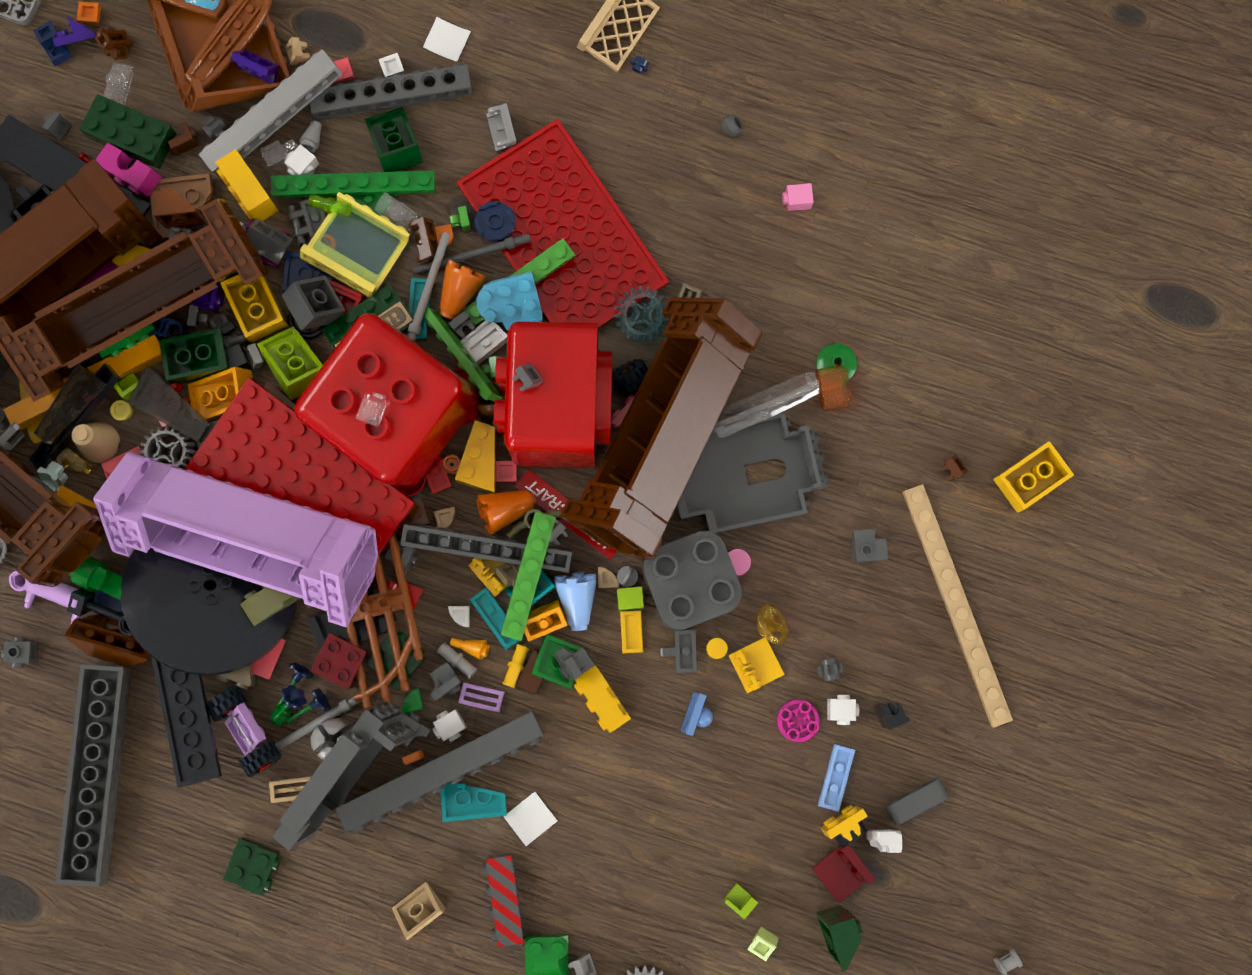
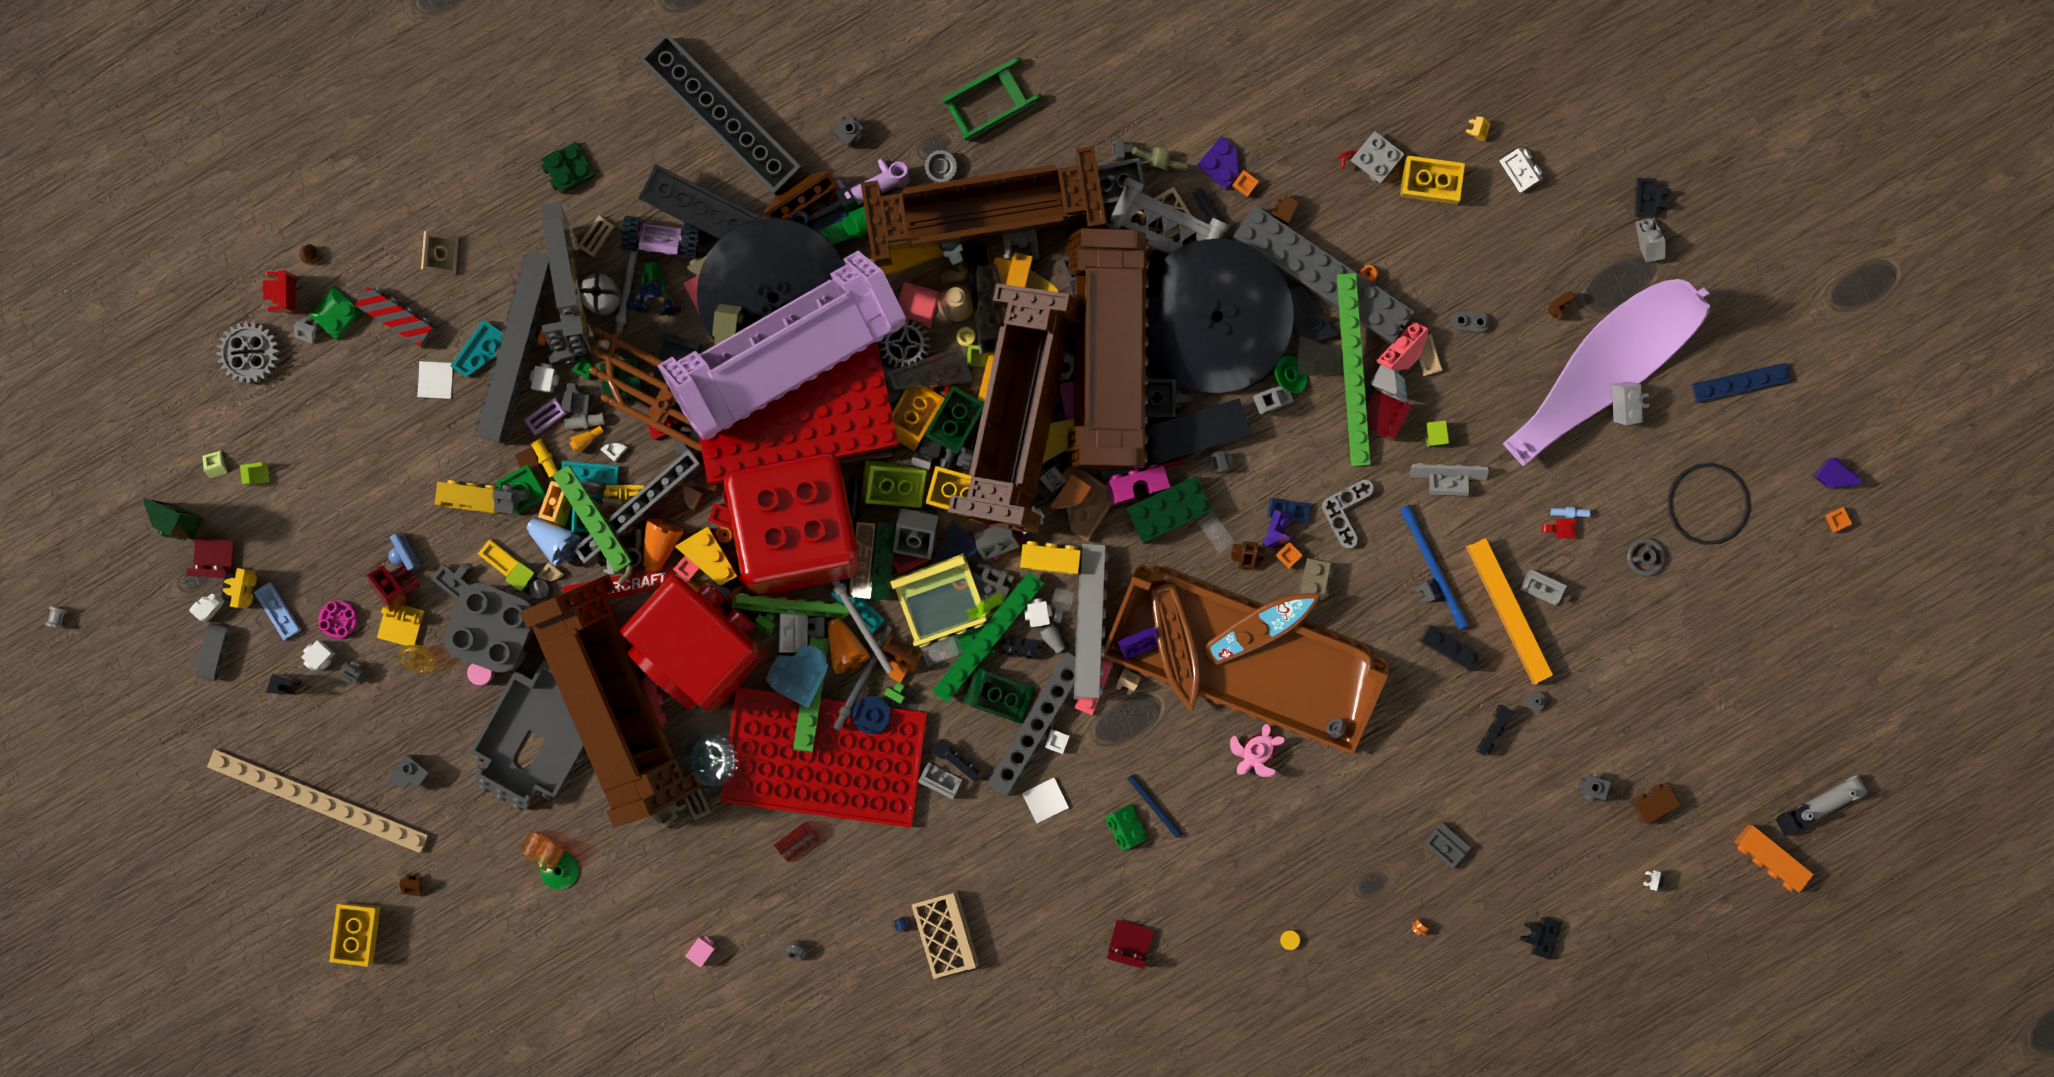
camera: 140 degrees right, 5 degrees up
reddish brown bracket [168,122,199,156] -> none
dark grey gear [202,114,228,140] -> none
dark red bracket [310,633,367,690] -> none
clear bracket [356,392,391,427] -> none
tile [513,363,544,391] -> none
black wheel [612,359,648,394] -> none
yellow tile [706,638,728,659] -> none
clear piece [714,372,821,438] -> none
none -> dark red brick [366,564,420,613]
none -> clear red brick [774,821,820,862]
none -> black plate [931,739,979,781]
none -> black hinge [1002,636,1042,660]

